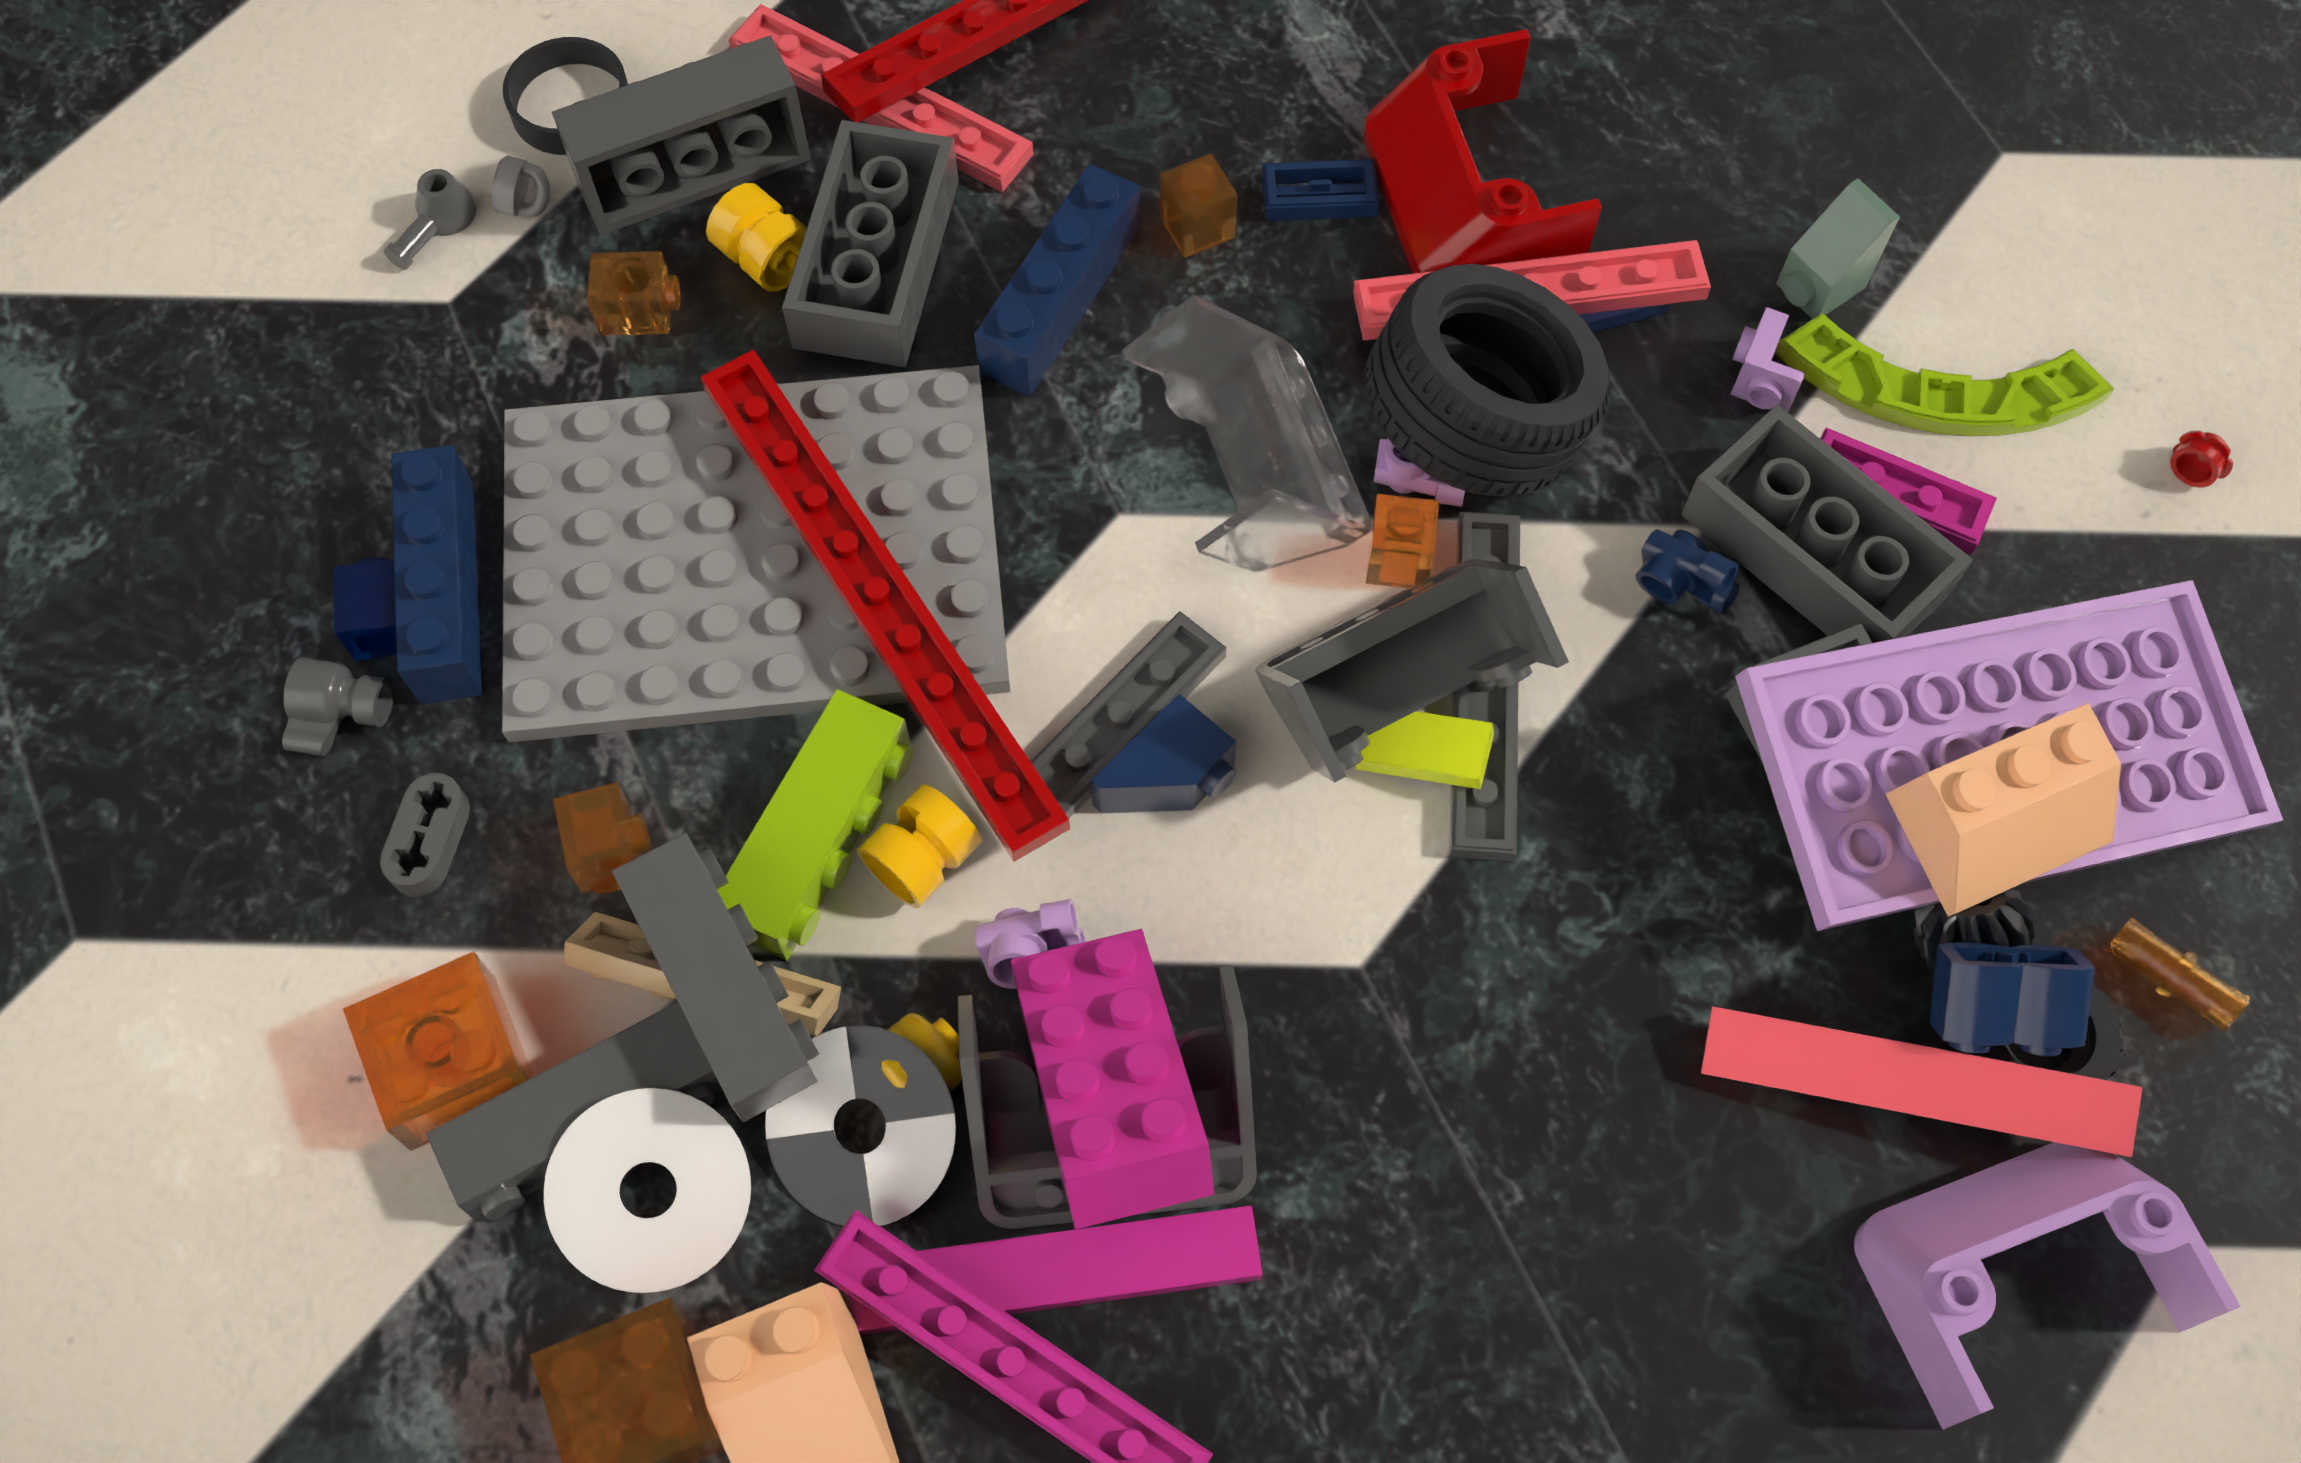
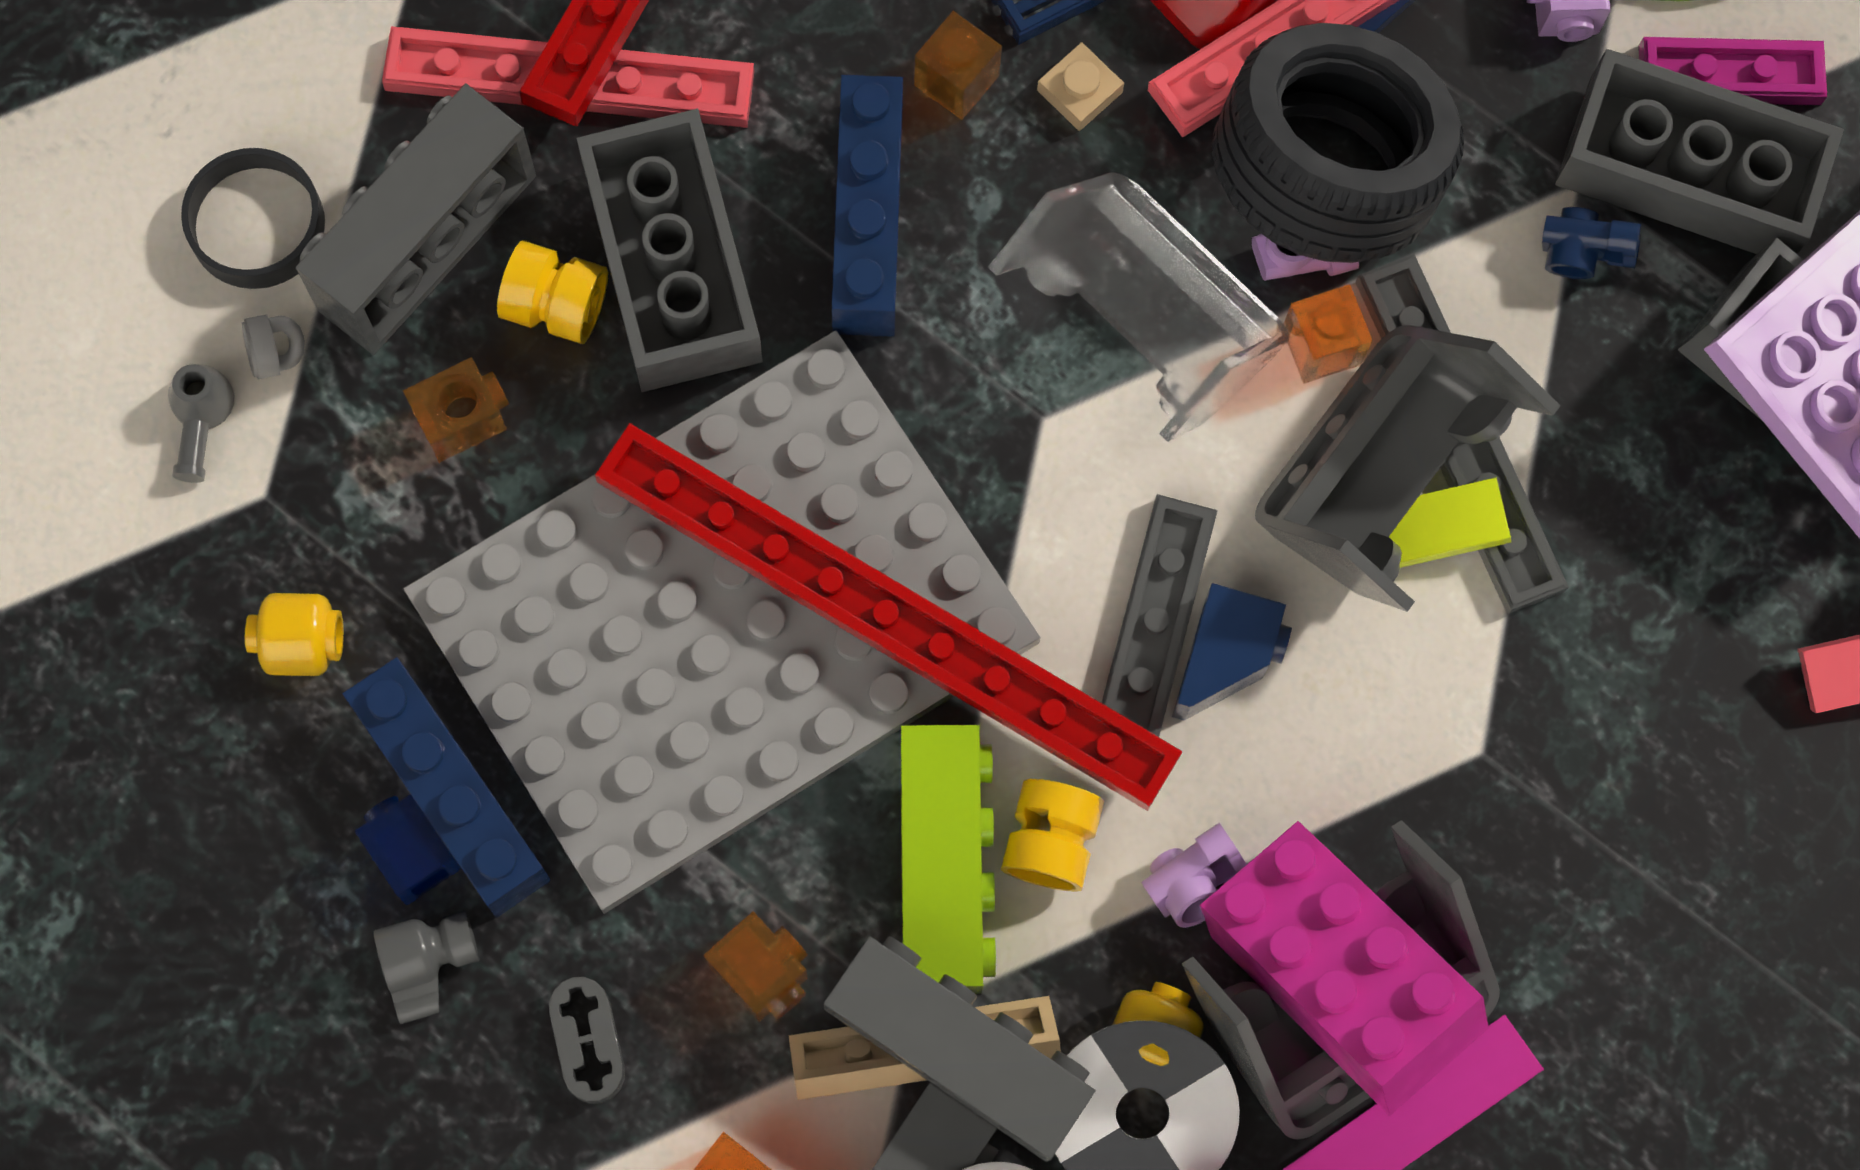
camera: 30 degrees left, 10 degrees up
none -> yellow head [245,593,344,676]
none -> tan plate [1037,42,1124,131]

